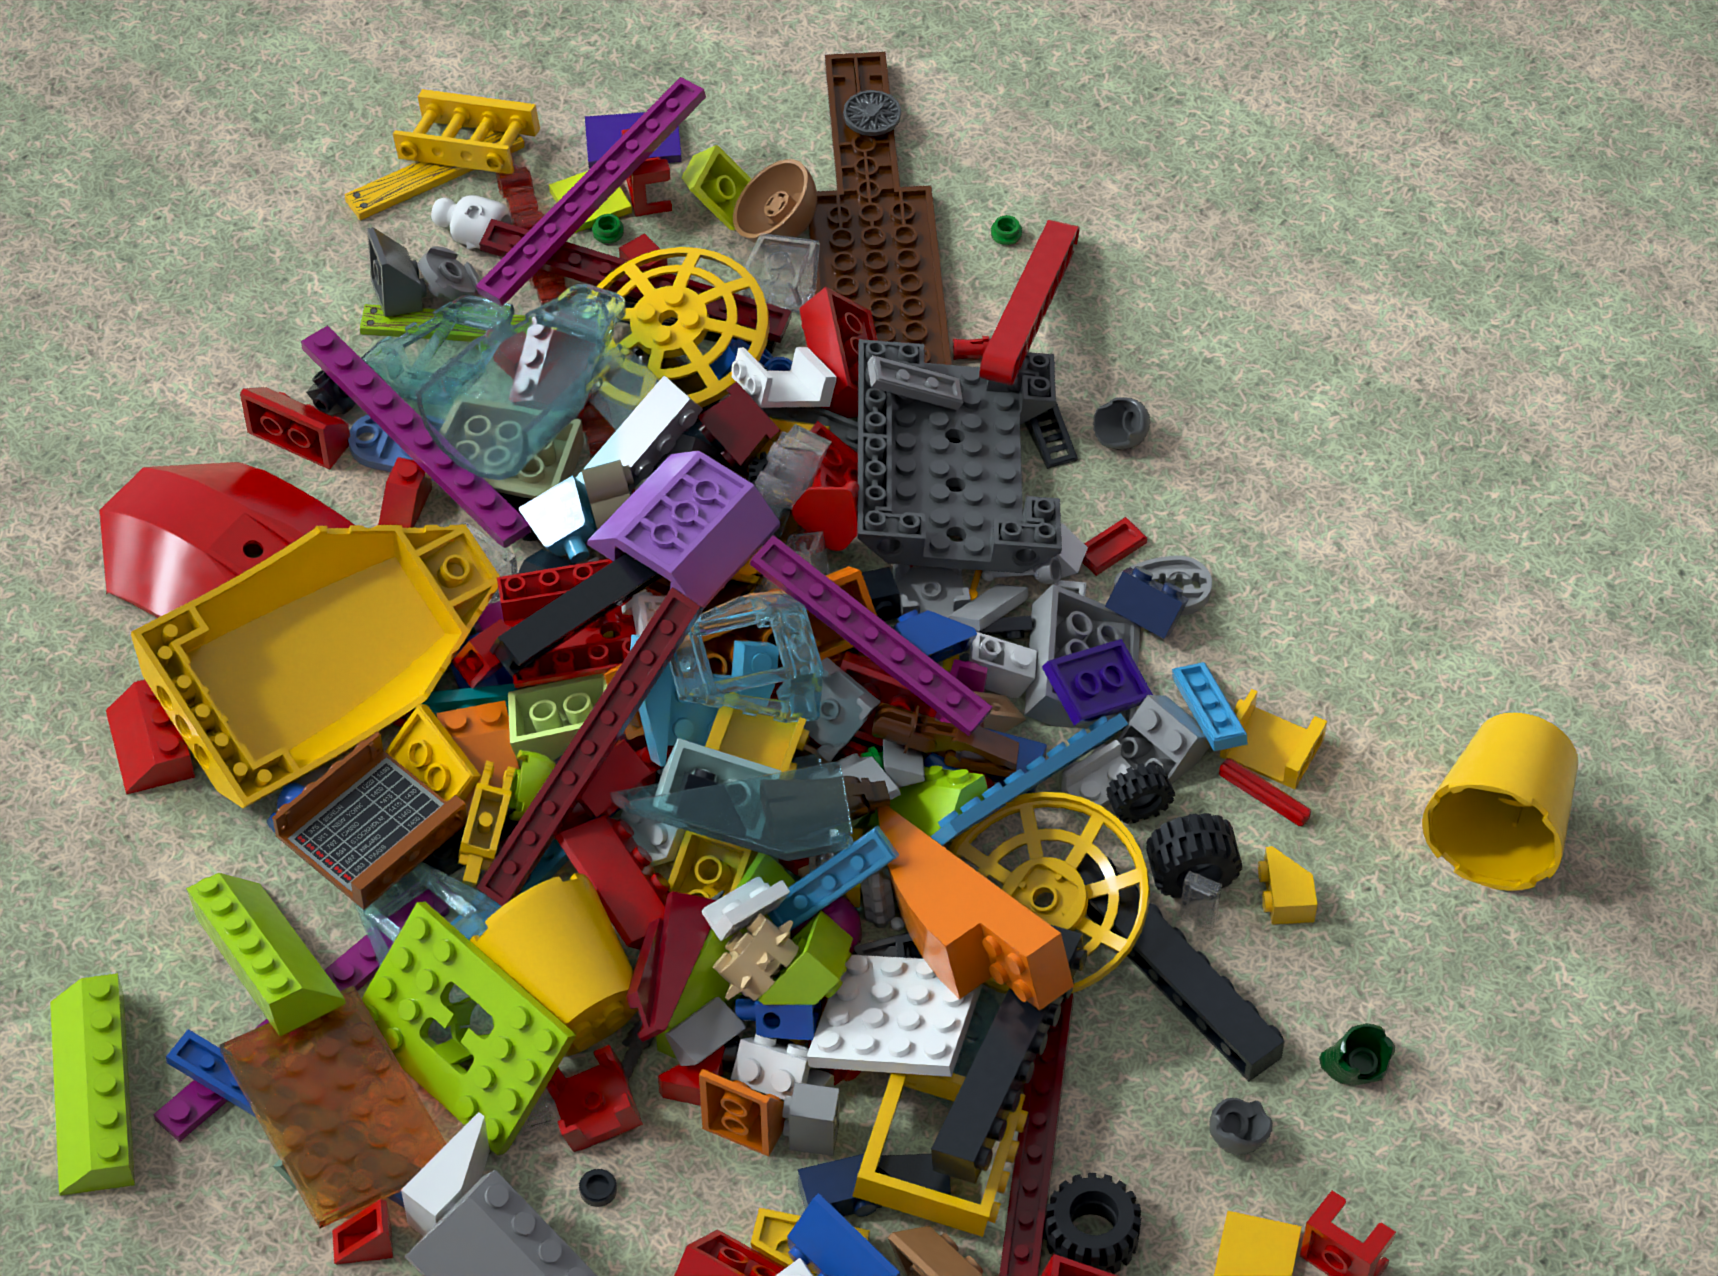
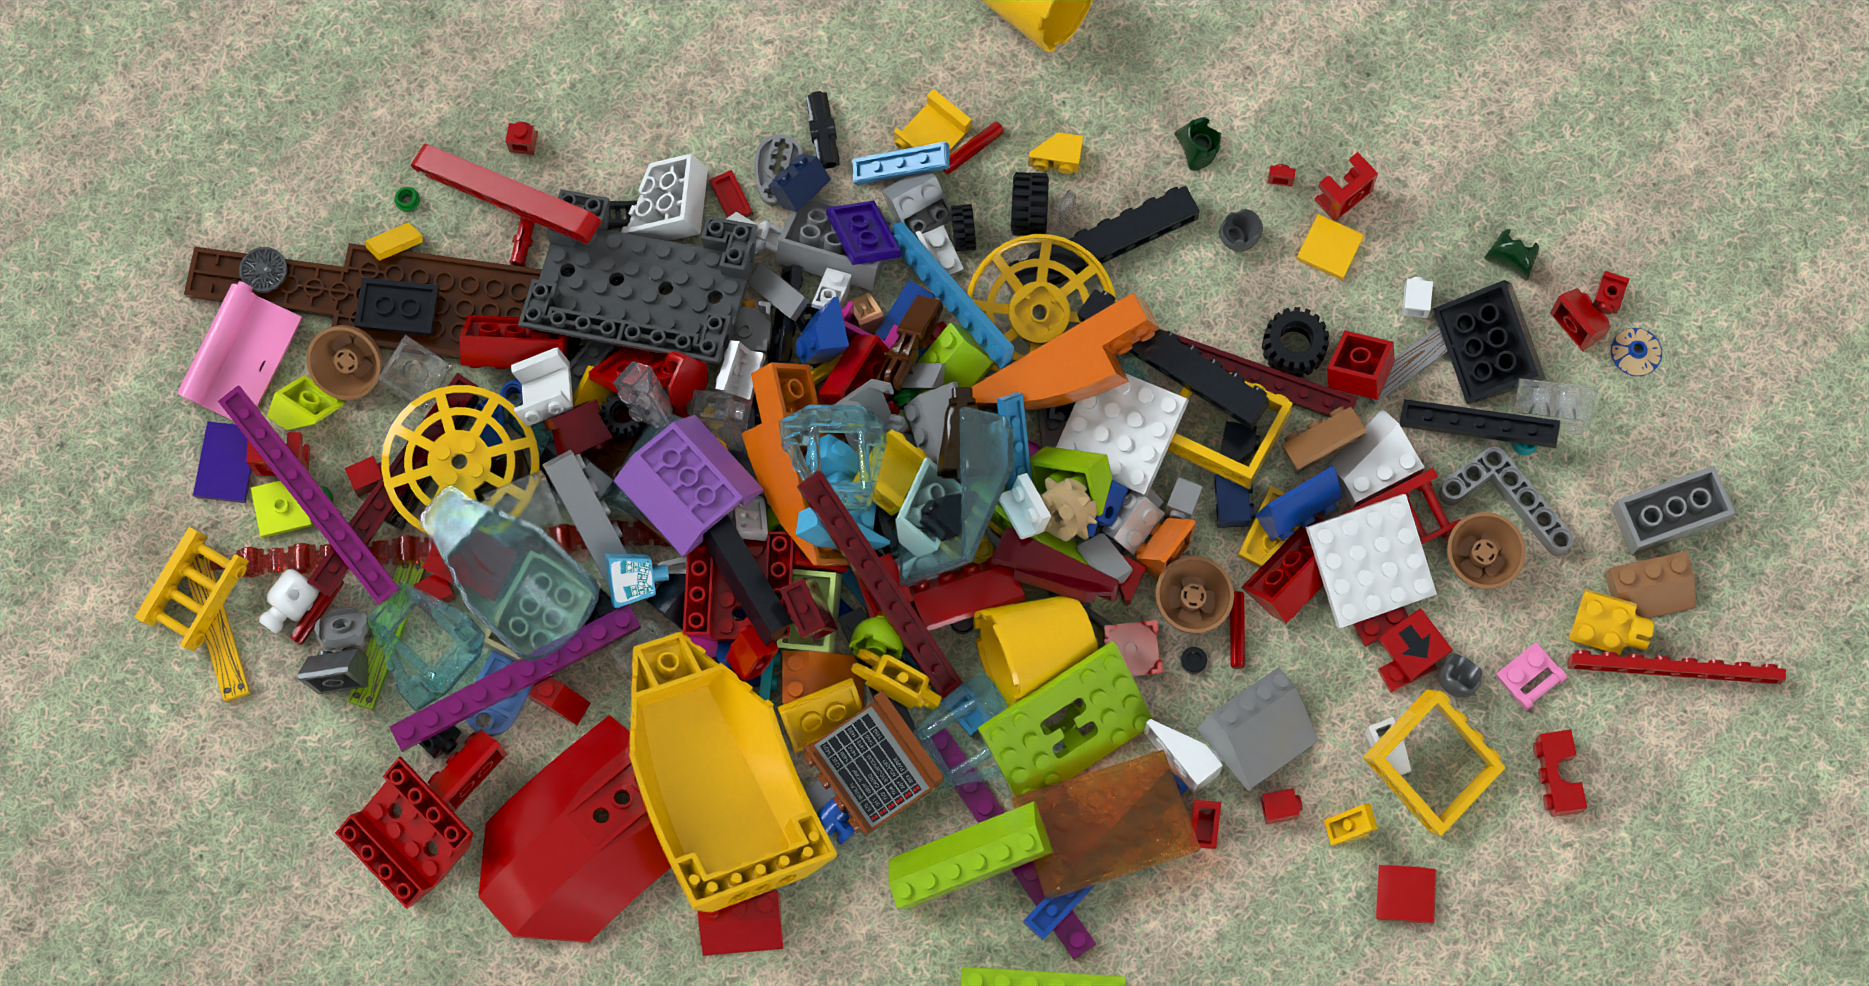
camera: 75 degrees left, 20 degrees up
dark tan brick [581,459,634,529] -> none
magenta plate [750,535,992,736] -> none
light grey tile [867,355,963,410] -> none
dark grey hair [1093,397,1151,450] -> none
none -> bright pink door [176,281,303,420]
none -> red axle [290,580,344,645]
none -> red slope [335,757,473,909]
none -> black plate [354,278,440,337]
none -> yellow tile [365,222,423,261]
none -> red brick [505,121,538,155]
none -> white wedge [621,153,708,241]
none -> white bracket [715,340,766,403]
none -> dark red panel [779,578,838,641]
none -> black piece [806,91,840,169]
none -> medium nougat piece [1155,556,1234,634]
none -> red axle [1230,591,1245,669]
none -> red plate [1267,164,1296,187]

